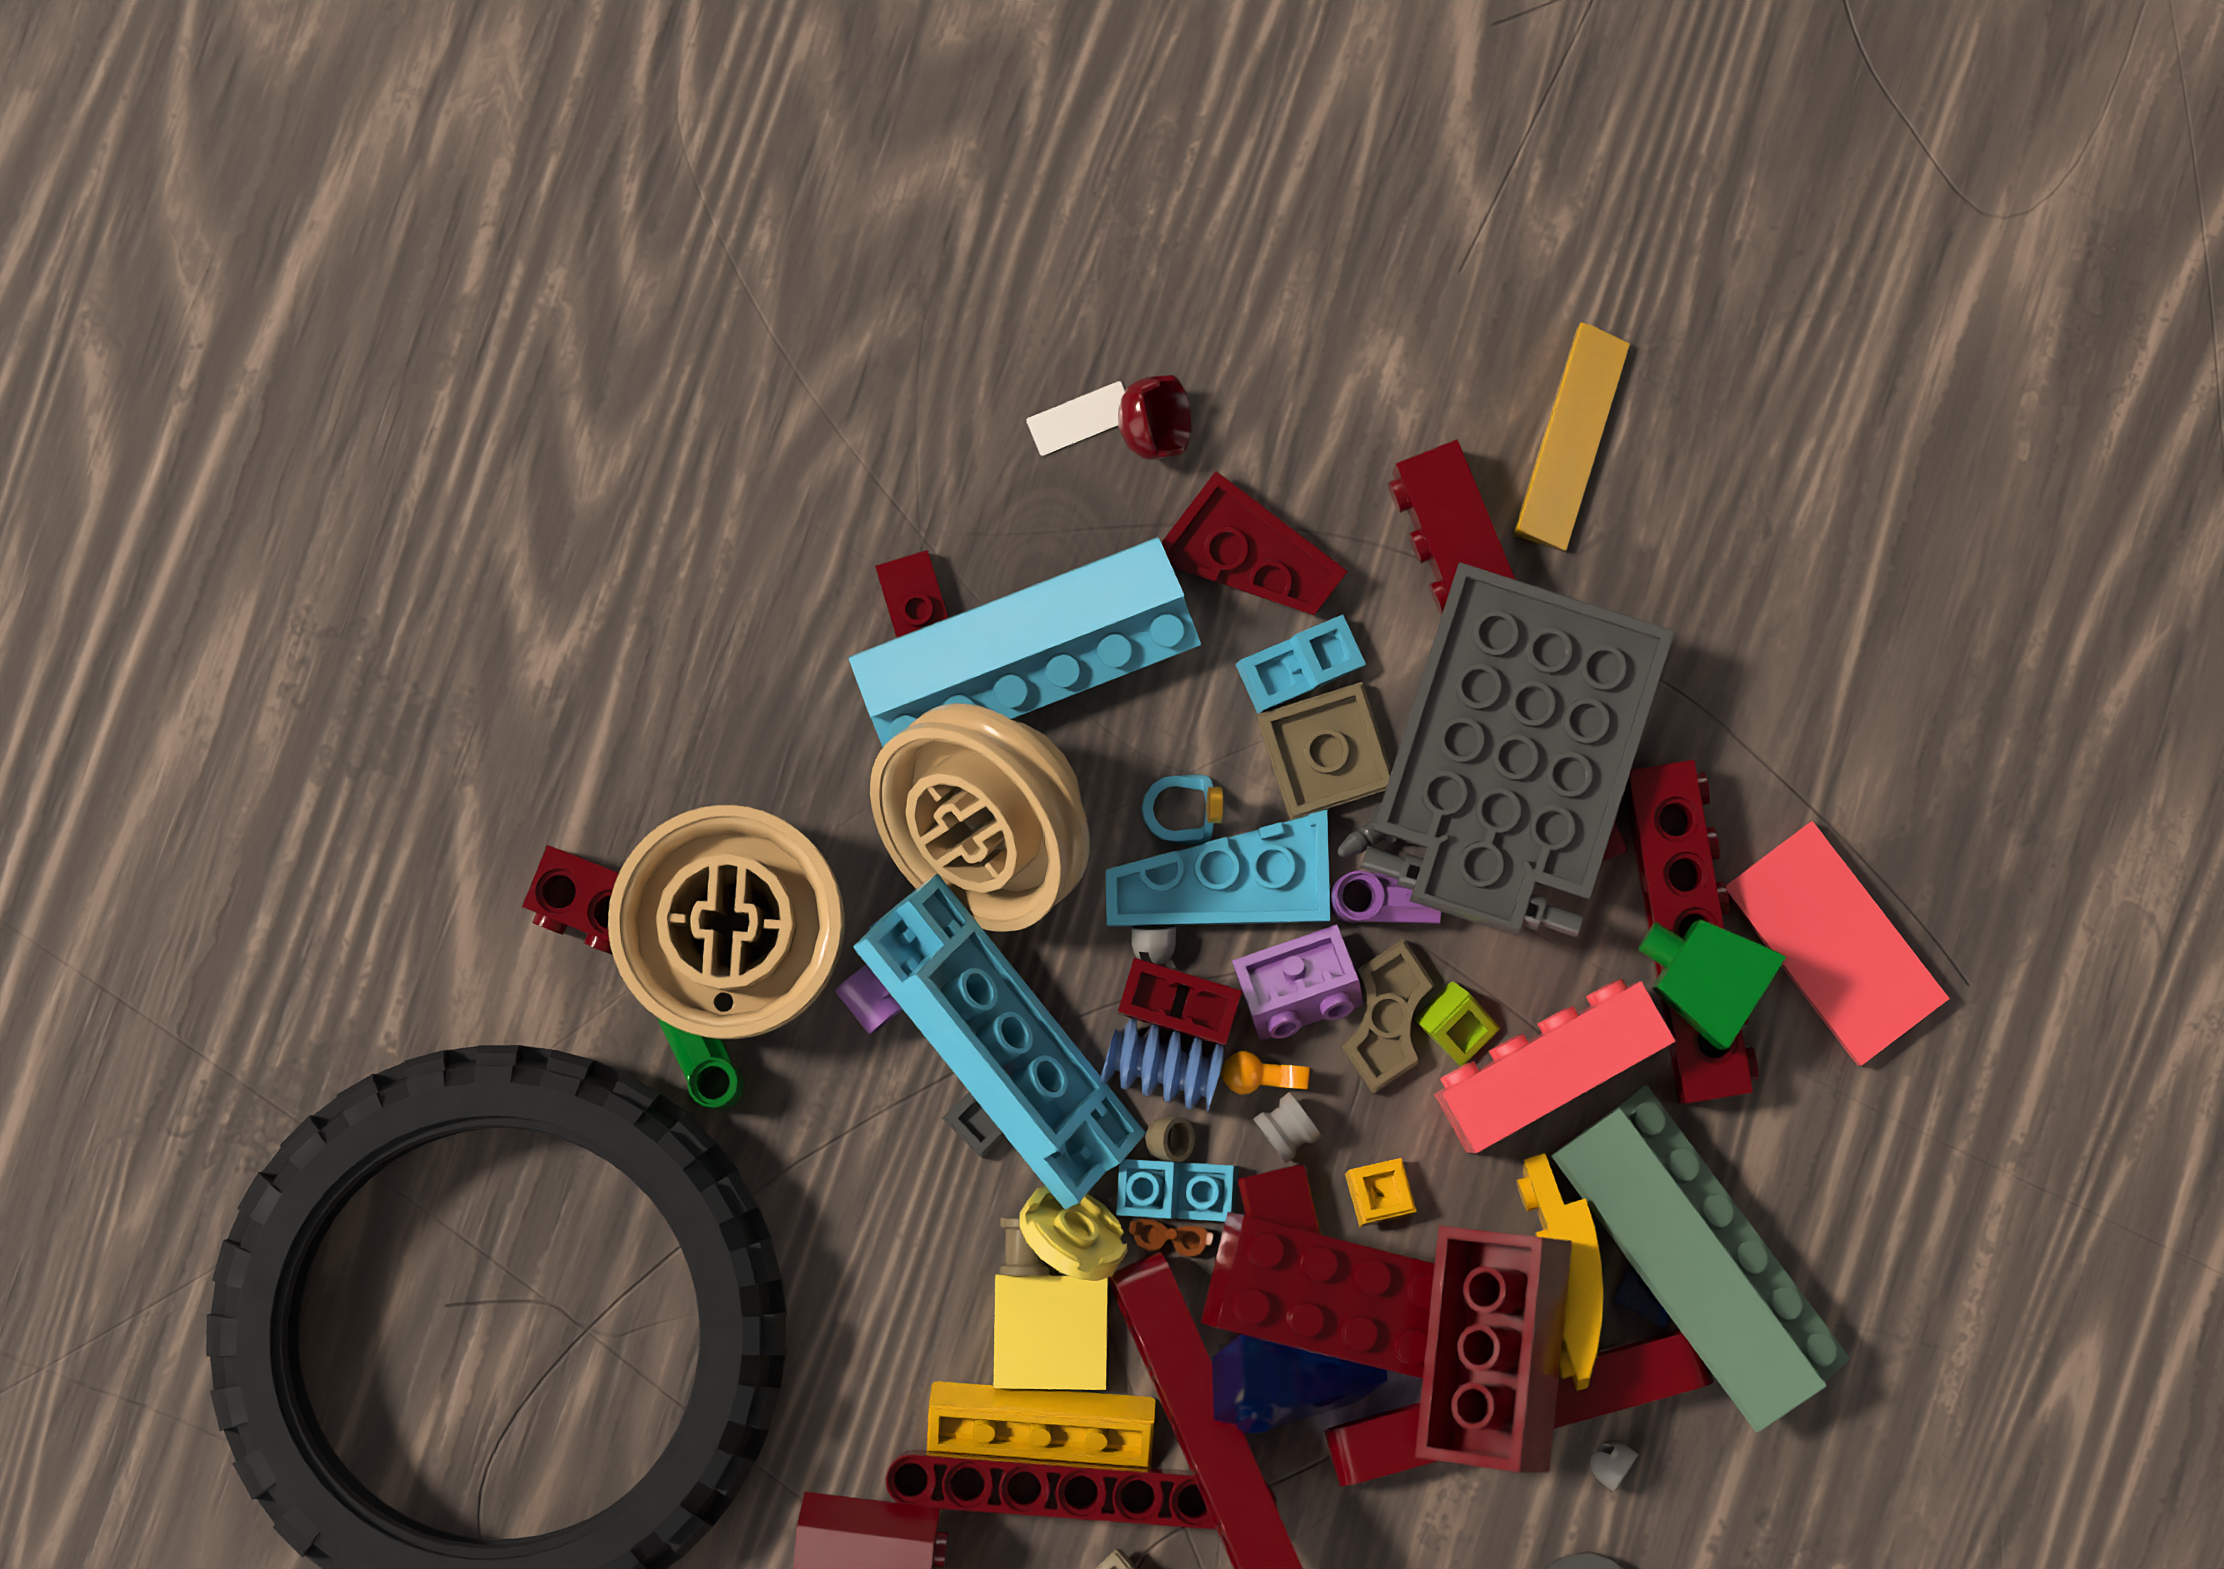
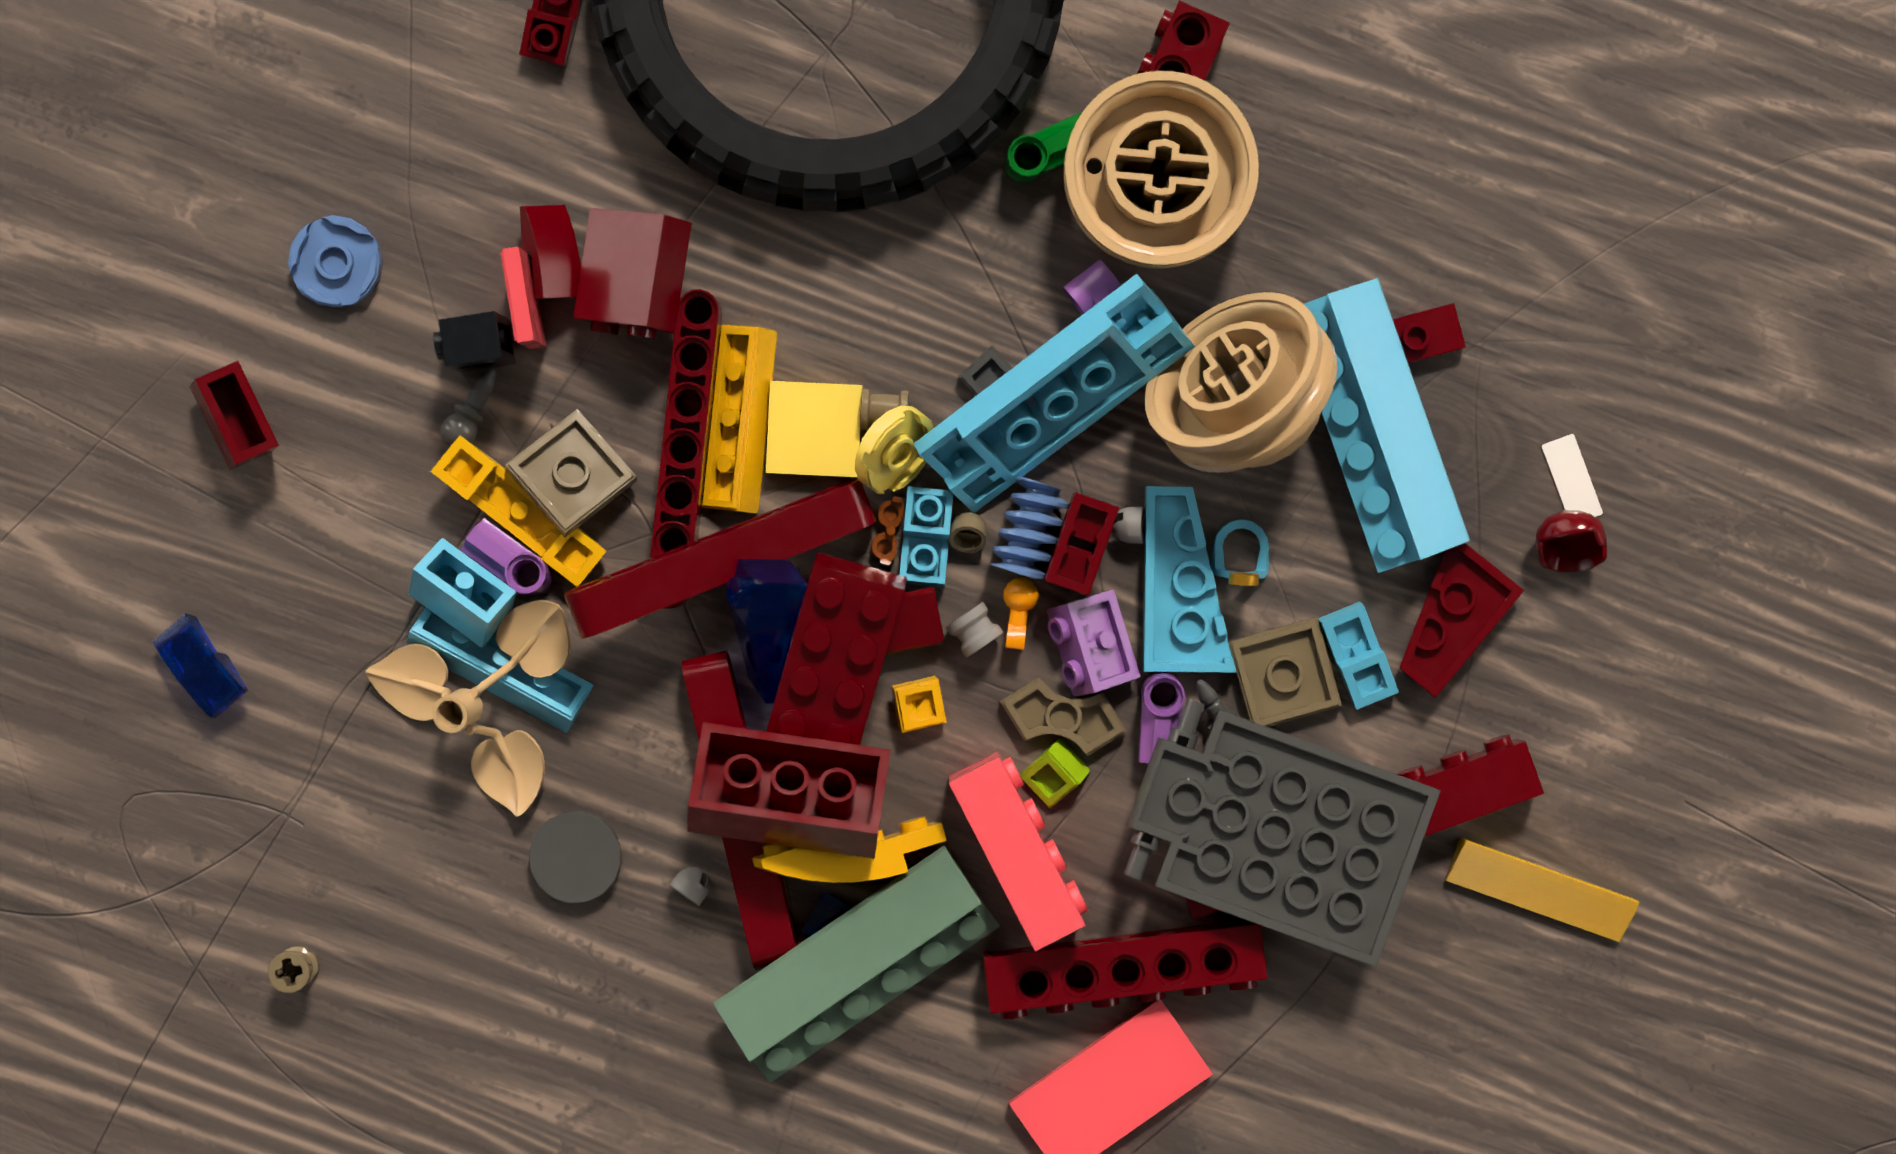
camera: 85 degrees right, 5 degrees up
green torso [1638,920,1786,1050] -> none

